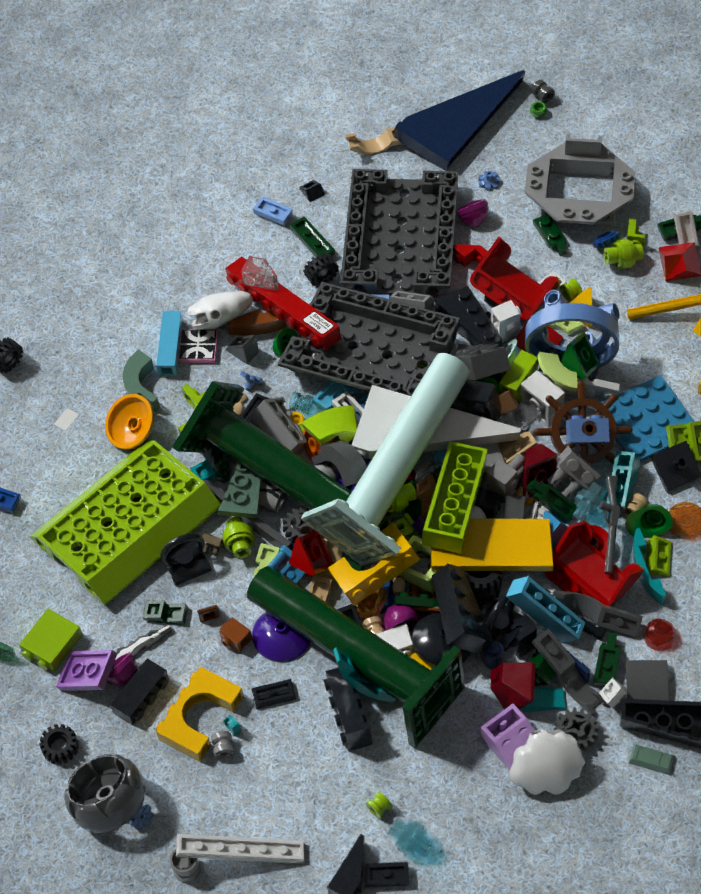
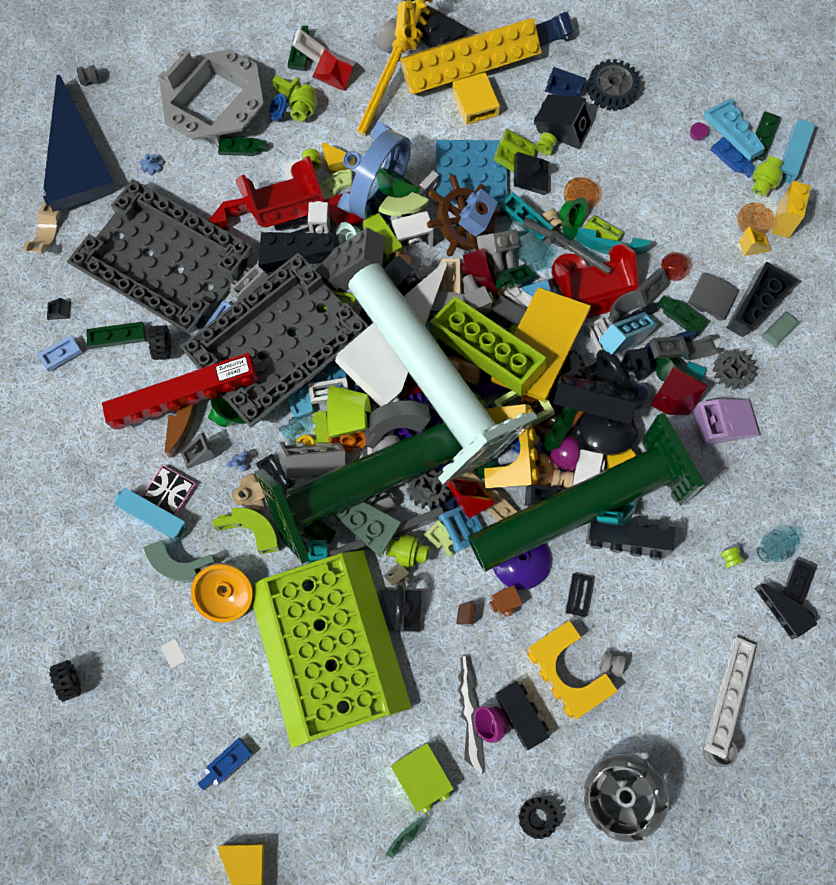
camera: 70 degrees left, 15 degrees up
medium lavender plate [56,650,117,691] -> none
slope [142,600,188,625] -> none
white piece [187,291,253,330] -> none
teal tile [223,715,241,736] -> none
clear slope [241,256,279,290] -> none
magenta hat [457,199,489,227] -> none
white piece [509,729,585,795] -> none
bright green plate [530,102,547,118] -> none
white bracket [599,678,627,708] -> none

